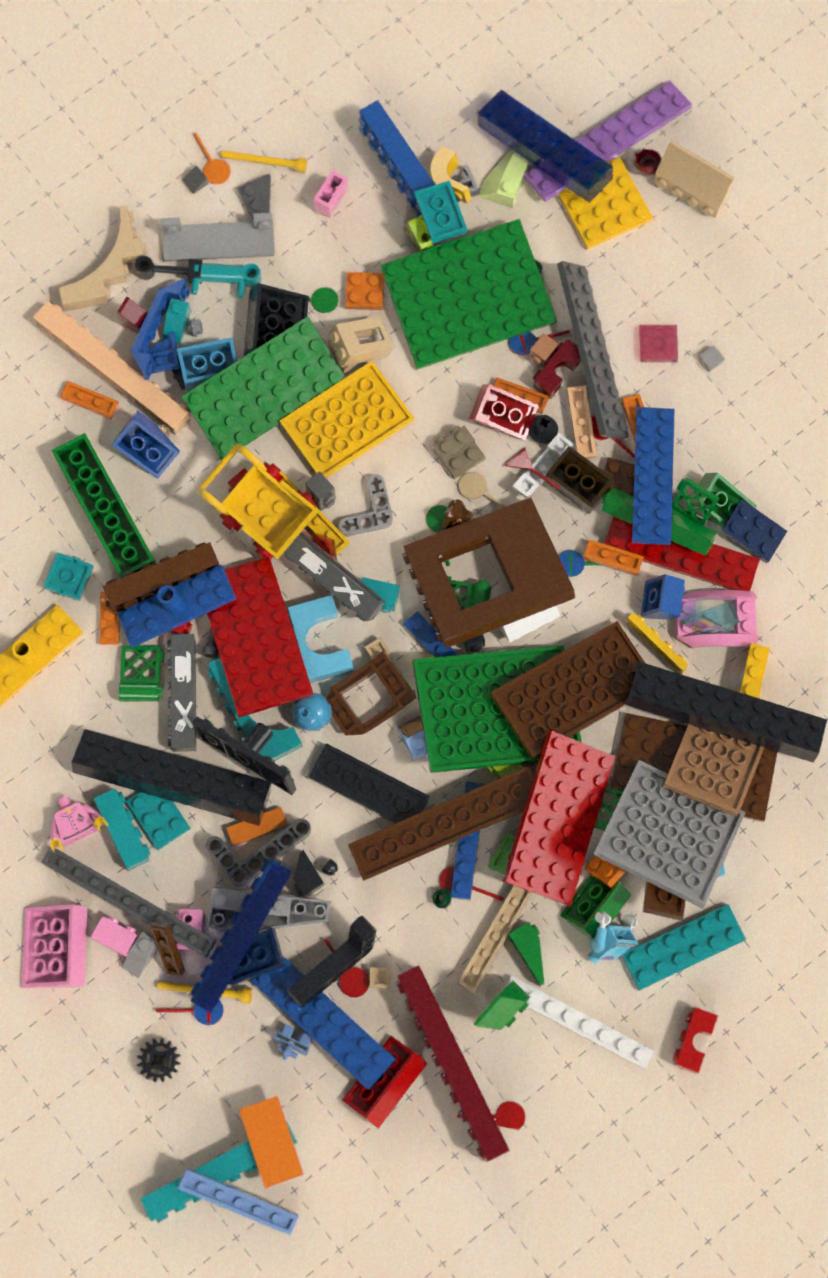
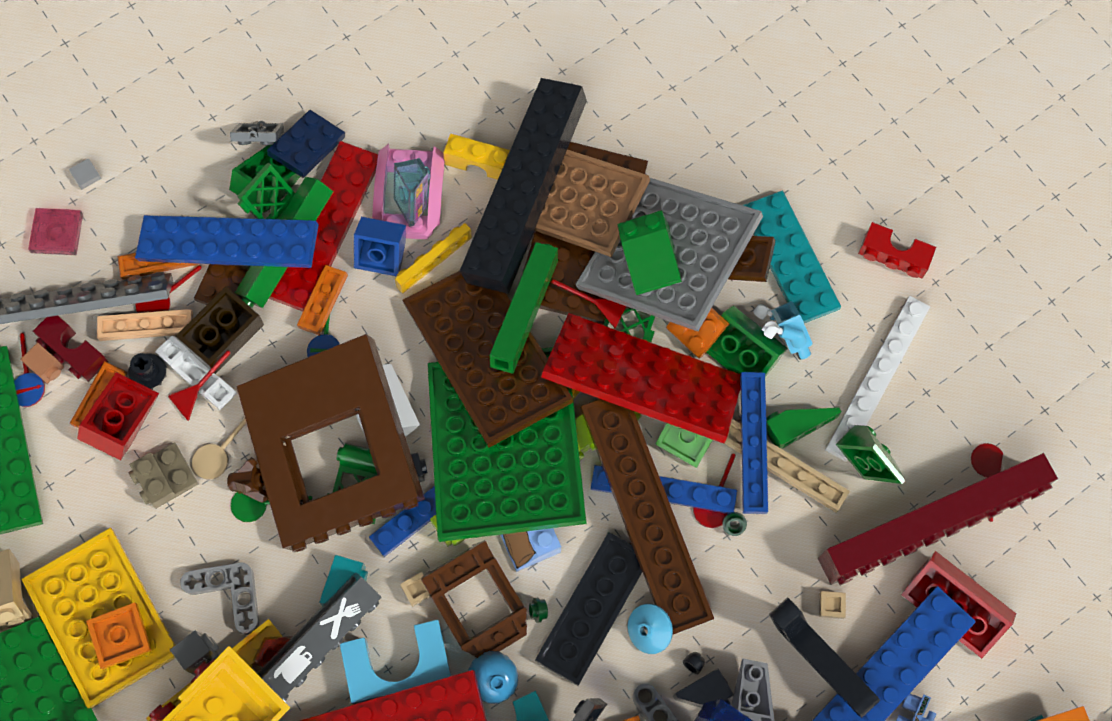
camera: 90 degrees left, 5 degrees down
red piece [324,939,370,997] -> none
none -> orange plate [87,602,152,670]
none -> dark grey plate [230,121,284,145]
none -> green brick [490,242,558,374]
none -> dark green plate [529,597,548,623]
none -> red piece [551,279,626,328]
none -> green slope [617,210,682,295]
none -> medium azure dish [628,604,673,654]
none -> blue plate [740,372,768,514]

